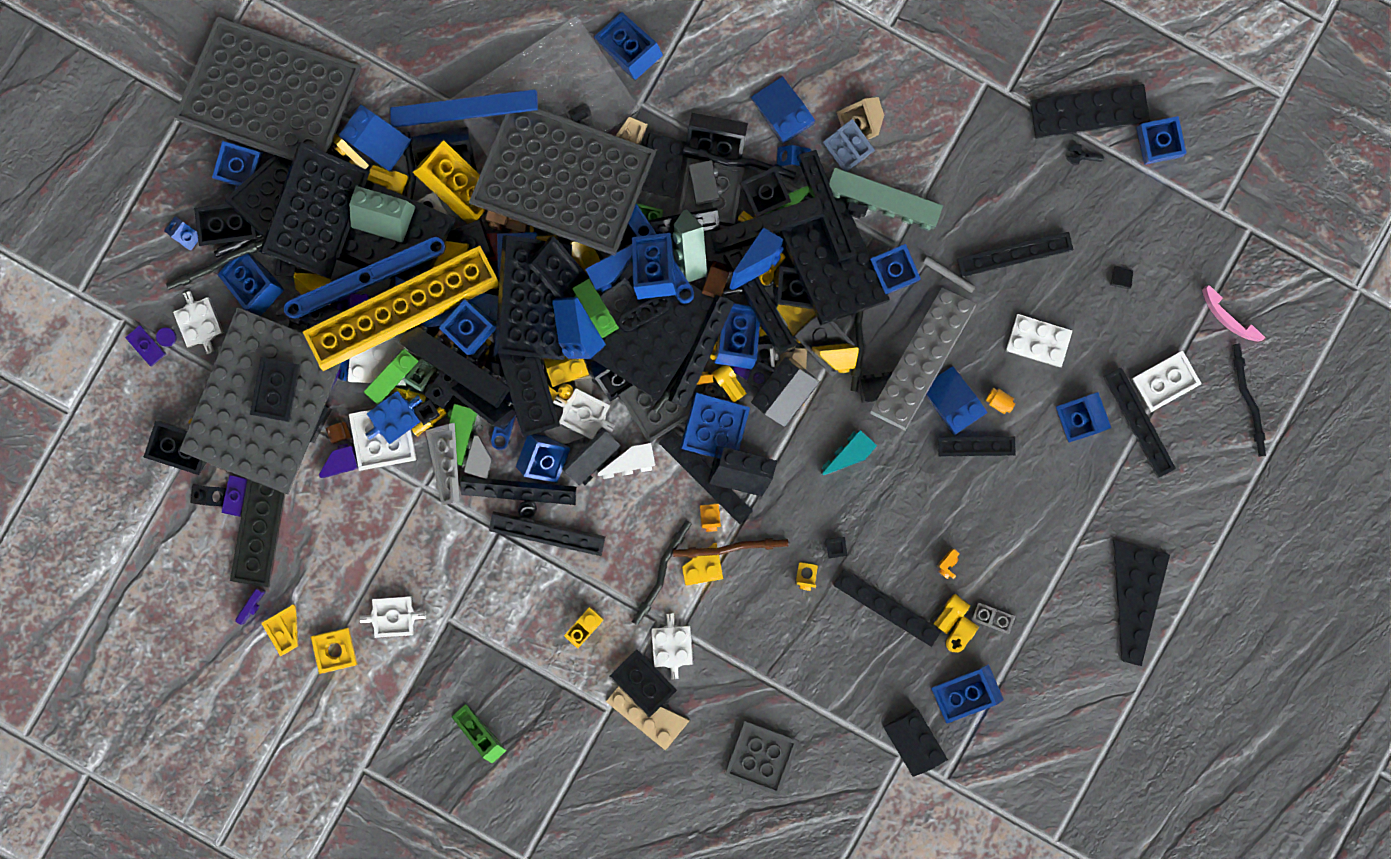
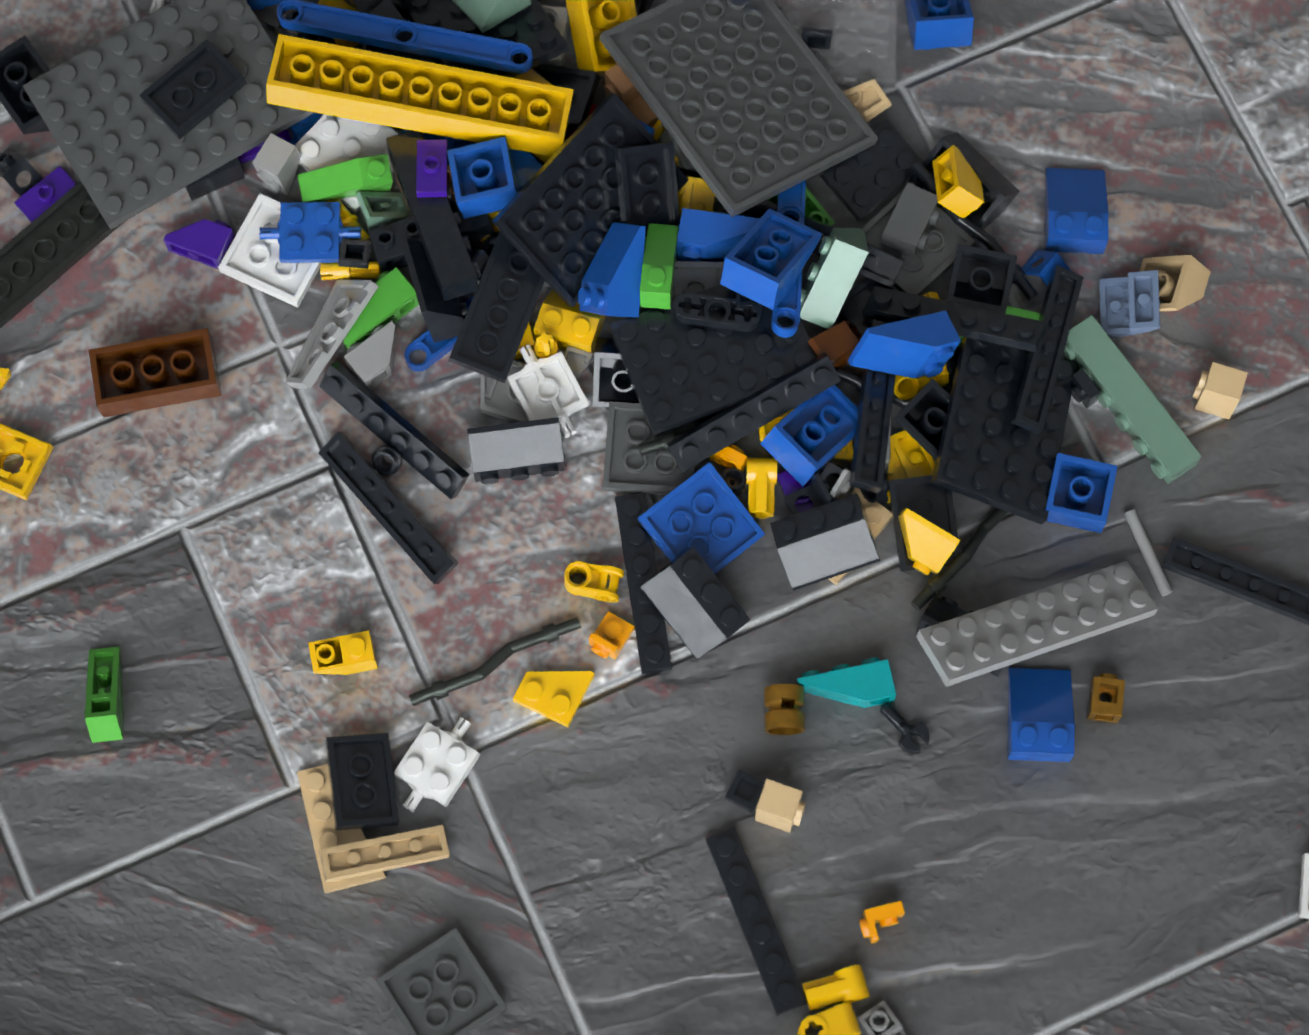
camera: 40 degrees right, 15 degrees down
reddish brown leg [325,422,352,444] -> none
white plate [360,596,426,638] -> none
blue slope [516,434,571,483] -> none
white slope [598,443,655,479] -> none
reddish brown bar [673,538,788,558] -> none
yellow bracket [795,562,818,591] -> none
black plate [938,436,1016,457] -> none
light orange brick [985,388,1015,414] -> none
white plate [1006,314,1072,368] -> none
blue slope [1056,392,1111,442] -> none
black plate [1103,367,1176,478] -> none
none -> reddish brown brick [88,328,222,417]
none -> light grey slope [252,133,301,195]
none -> tan plate [319,825,450,883]
none -> dark purple plate [416,140,447,198]
none -> yellow piece [564,561,624,603]
none -> tan brick [755,779,806,833]
none -> pearl gold wheel [764,684,805,735]
none -> black bar [880,703,929,753]
none -> yellow slope [932,145,984,219]
none -> pearl gold brick [1087,673,1125,723]
none -> tan brick [1192,362,1248,420]

